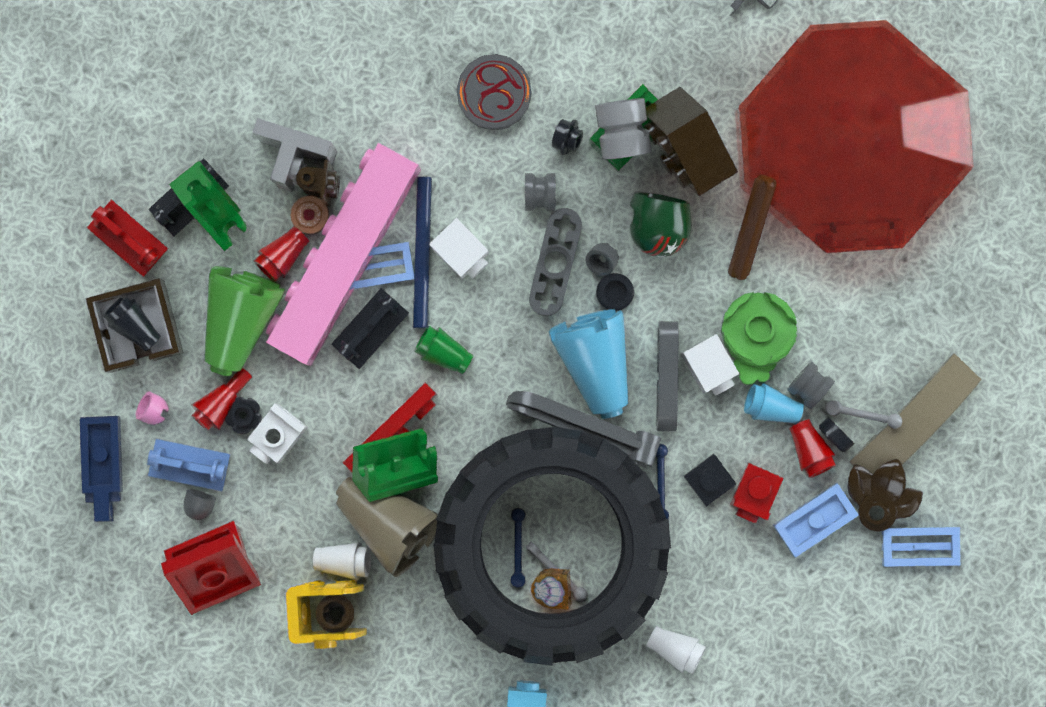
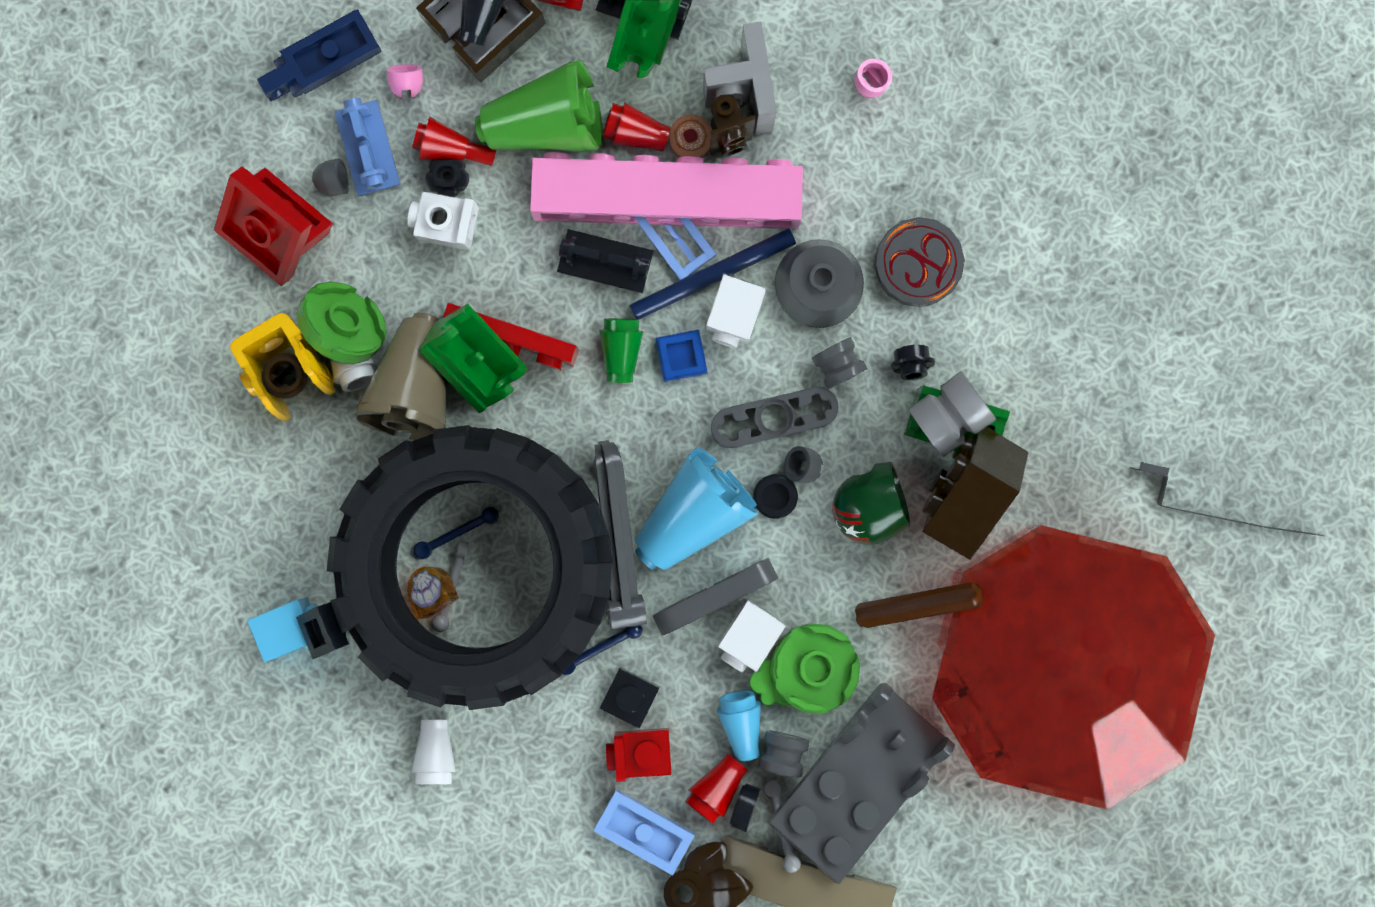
camera: 65 degrees right, 0 degrees up
none -> bright green tile [296,281,387,364]
none -> black plate [296,602,349,659]
none -> blue tile [656,329,708,382]
none -> dark grey hinge [767,683,955,884]
none -> dark grey cone [775,239,864,328]
none -> bright pink hinge [854,59,892,99]

